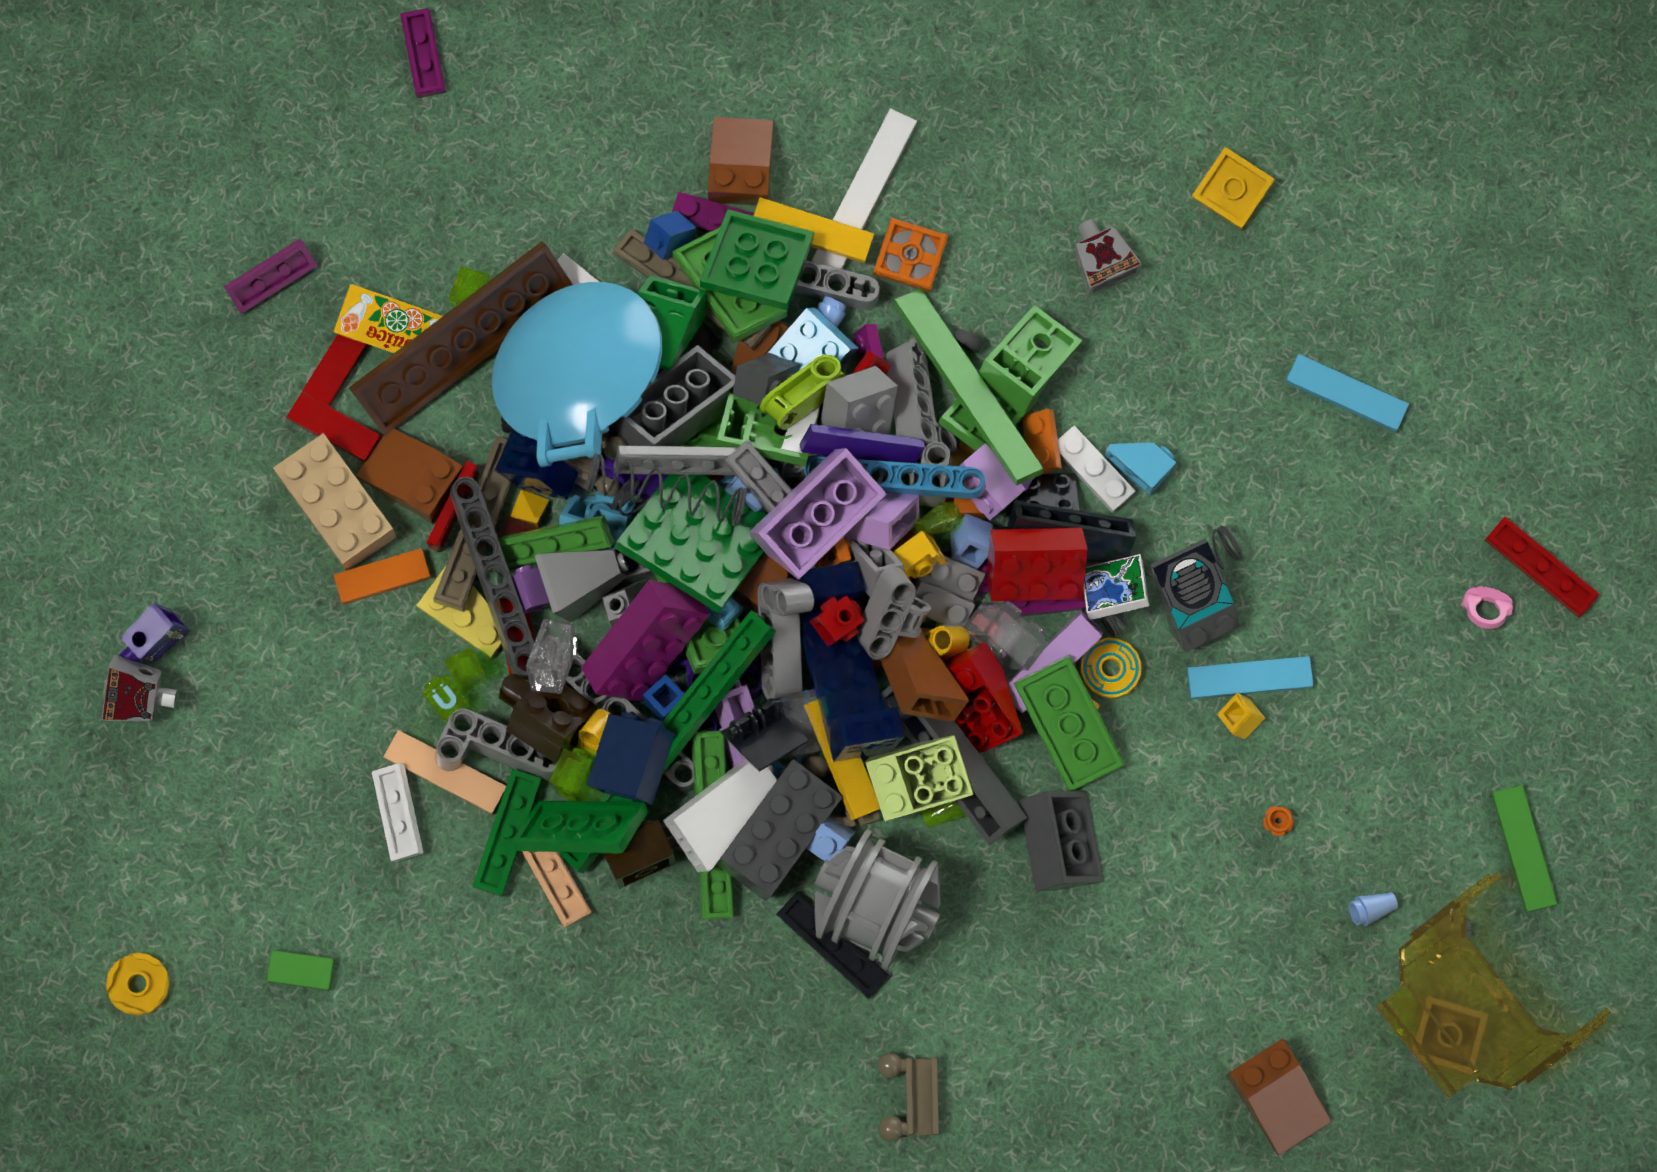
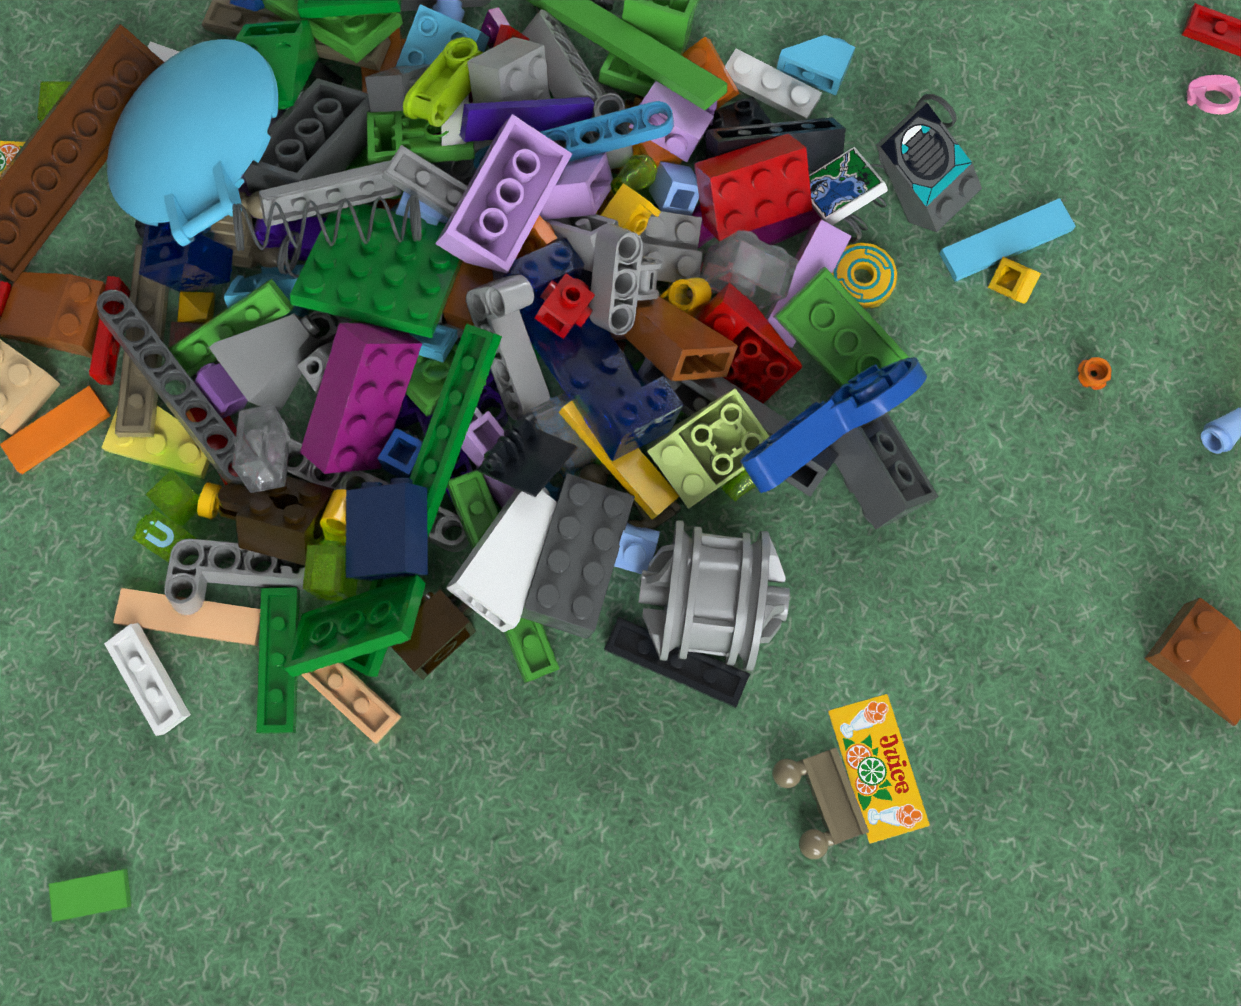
camera: 20 degrees left, 0 degrees up
none -> yellow tile [197,482,222,519]
none -> blue beam [740,357,927,493]
none -> sticker [828,694,930,843]

